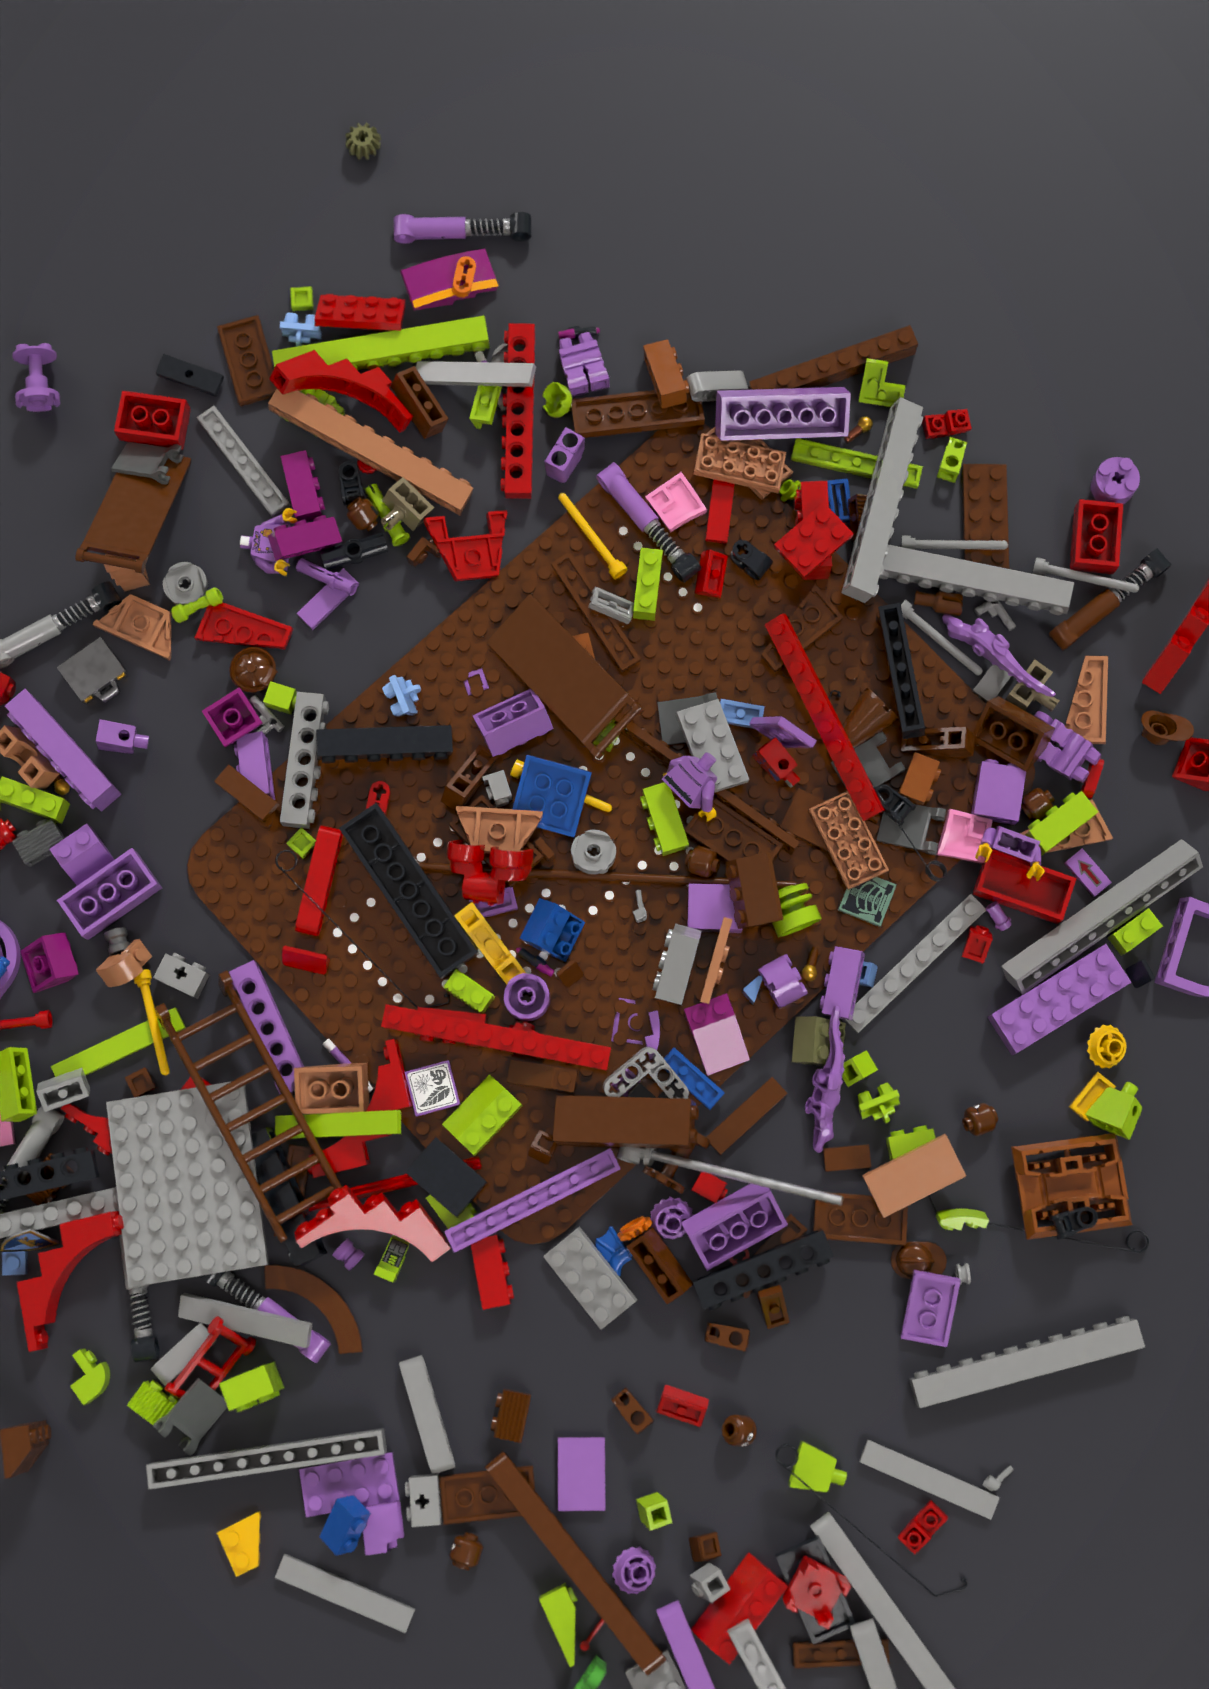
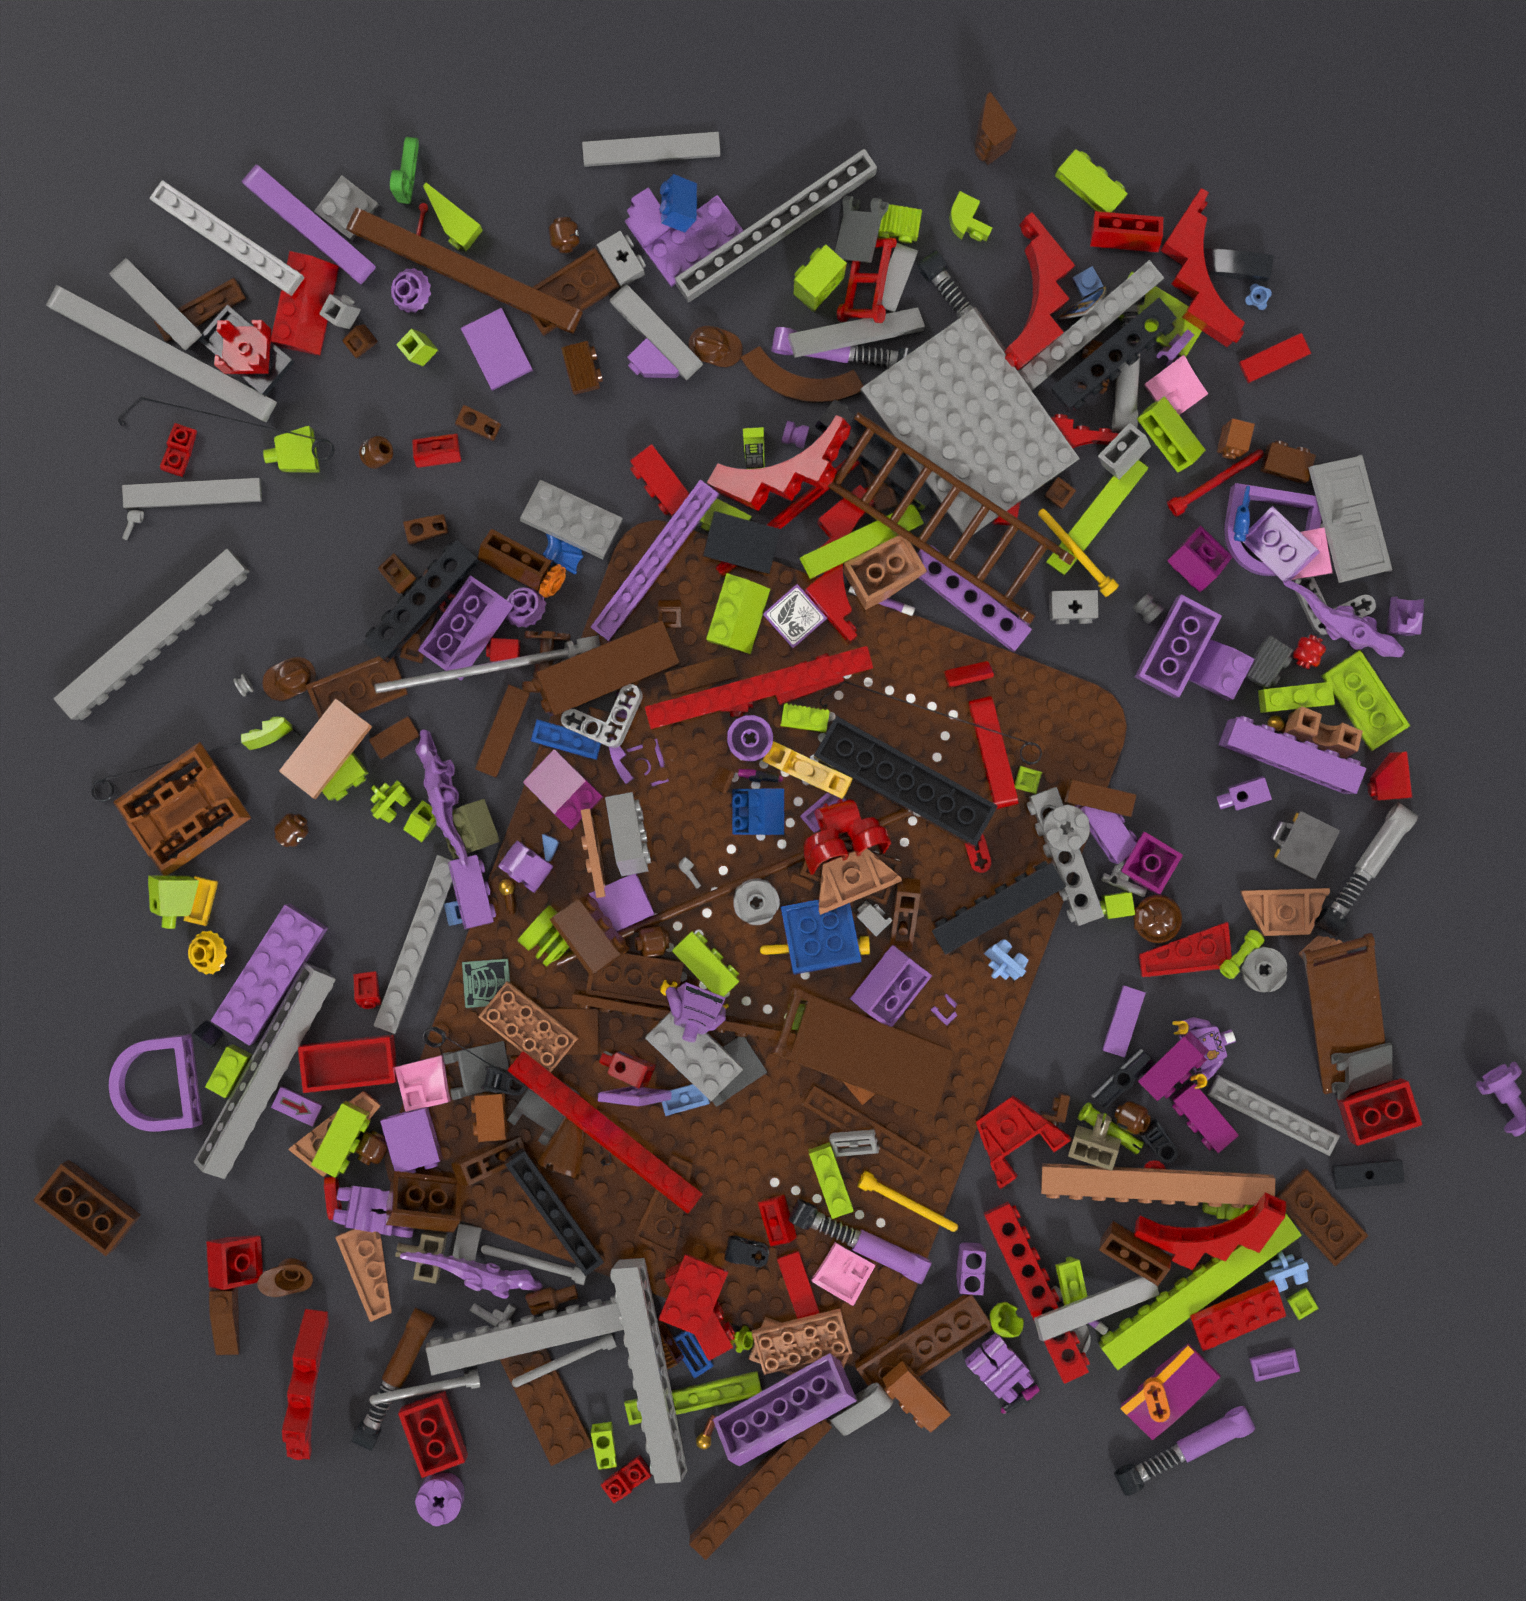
camera: 155 degrees right, 10 degrees up
nougat brick [96,939,152,987] -> none
yellow wing [217,1511,261,1577] -> none
medium lavender pin [296,558,358,596] -> none
olive gear [345,122,381,160] -> none
lime plate [859,358,905,407] -> none
medium lavender tile [901,1270,961,1347] -> none
medium lavender torso [975,826,1045,882] -> none
medium lavender pin [985,901,1012,931] -> none
black piece [1049,1207,1098,1240] -> none
none -> medium lavender slope [627,338,679,378]
none -> reddish brown piece [689,326,743,367]
none -> light grey plate [1043,805,1090,851]
none -> medium lavender tile [1249,1347,1300,1382]

